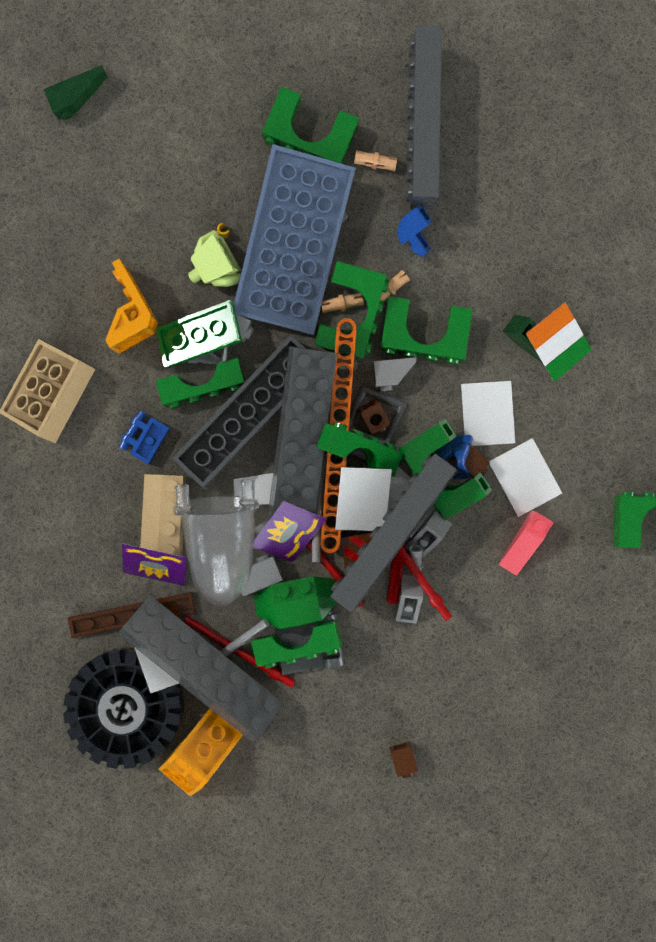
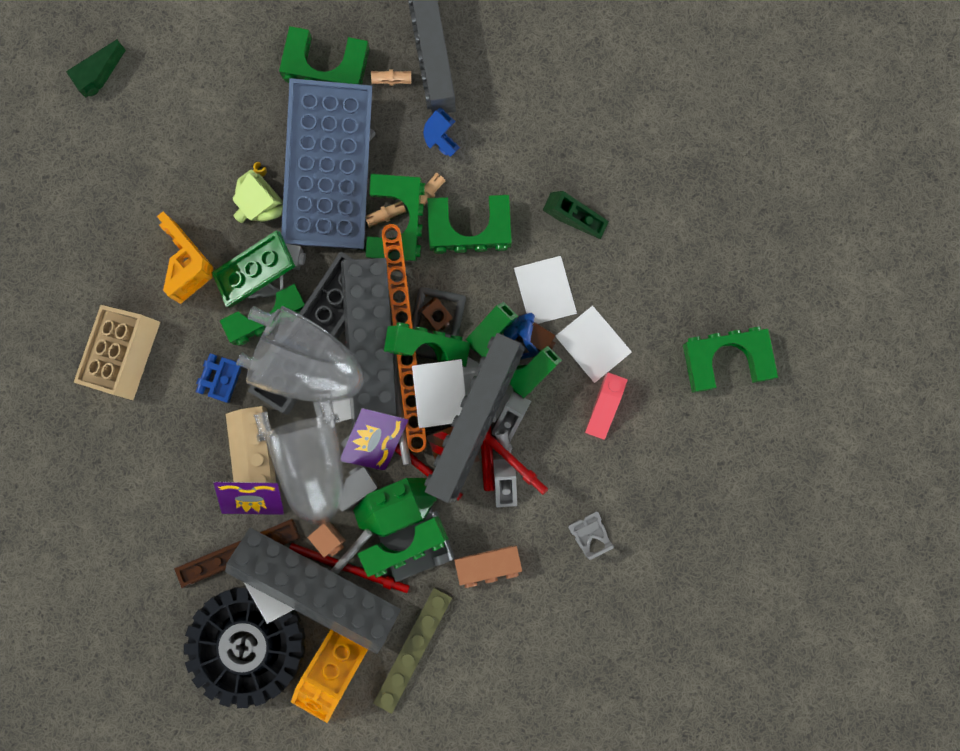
camera: 10 degrees left, 5 degrees down
light grey slope [373,357,417,392] -> none
reddish brown brick [389,741,418,778] -> none
sticker [526,302,592,382] -> none
none -> clear windscreen [236,306,364,402]
none -> nougat brick [307,522,346,557]
none -> olive plate [373,587,453,714]
none -> nougat brick [454,545,522,588]
none -> light grey piece [568,512,614,560]

